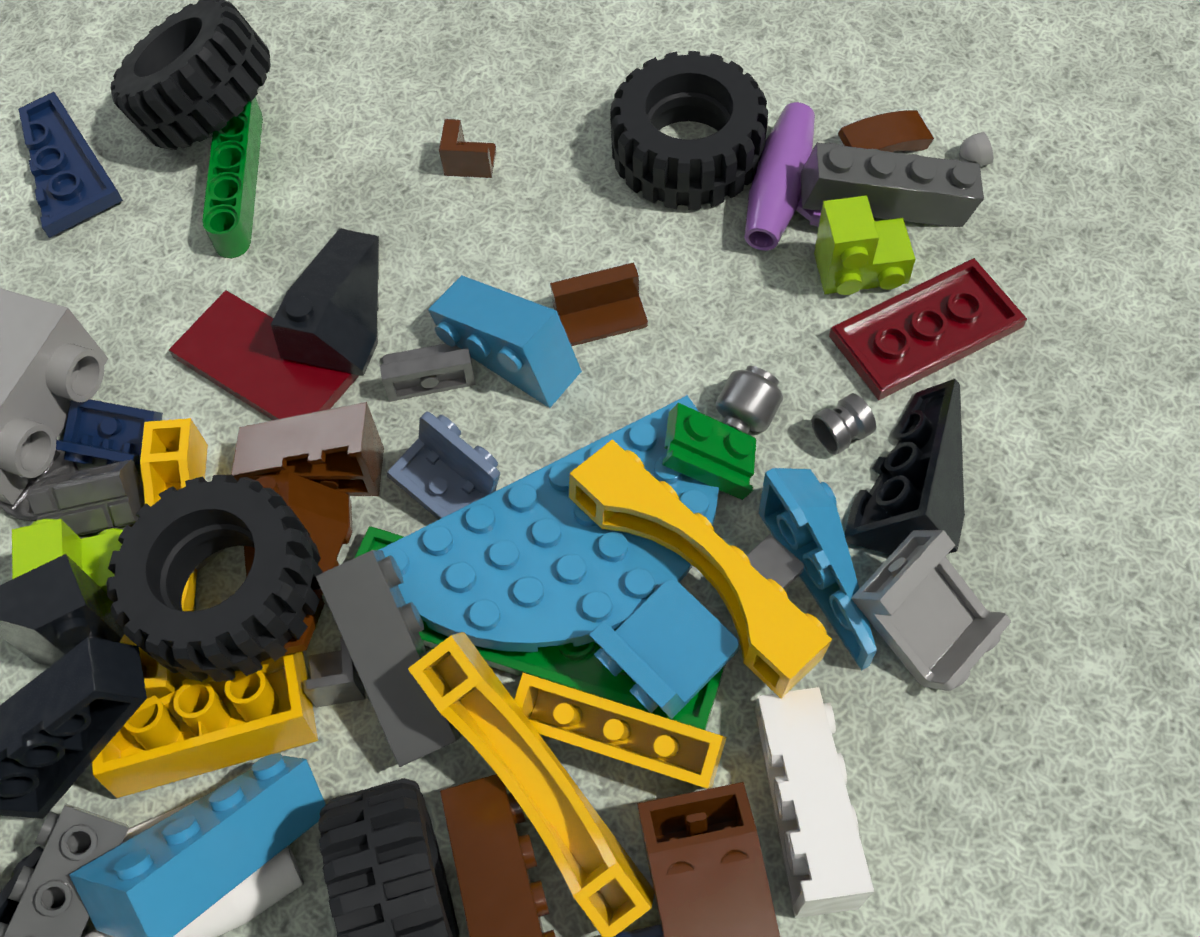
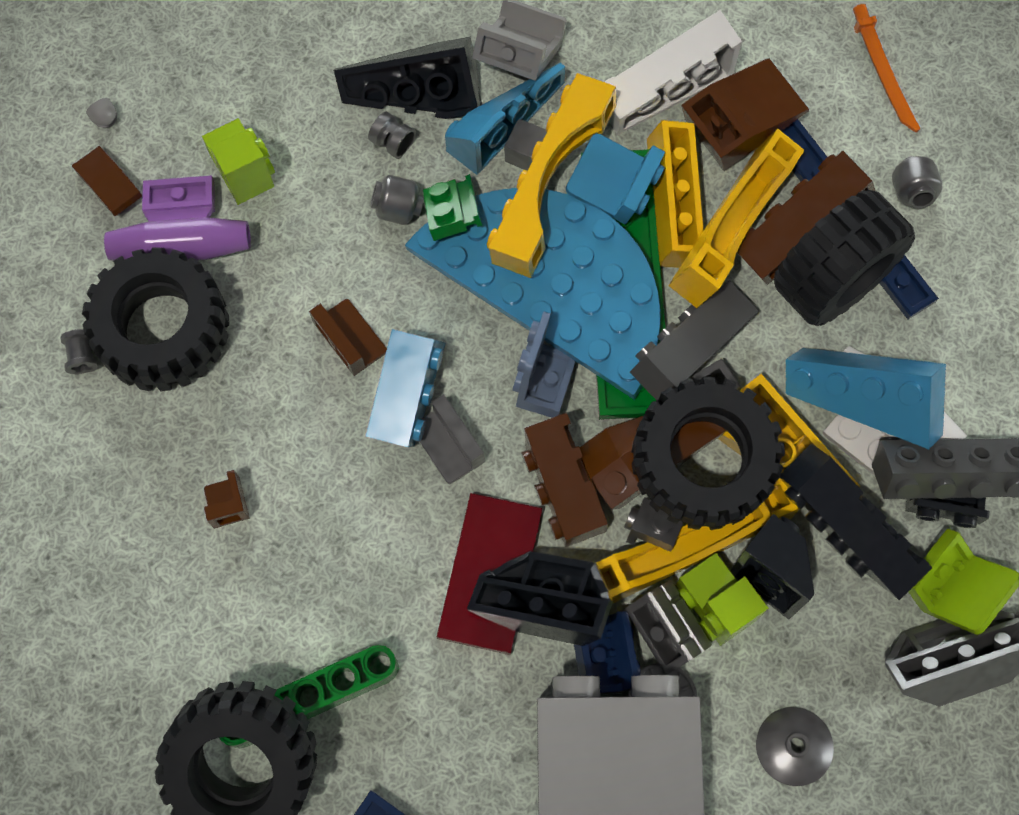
camera: 115 degrees left, 10 degrees up
black wedge [271,228,379,376] -> none
dark grey brick [801,142,984,227] -> none
dark red tile [829,258,1027,400] -> none
none -> black wedge [467,551,613,646]

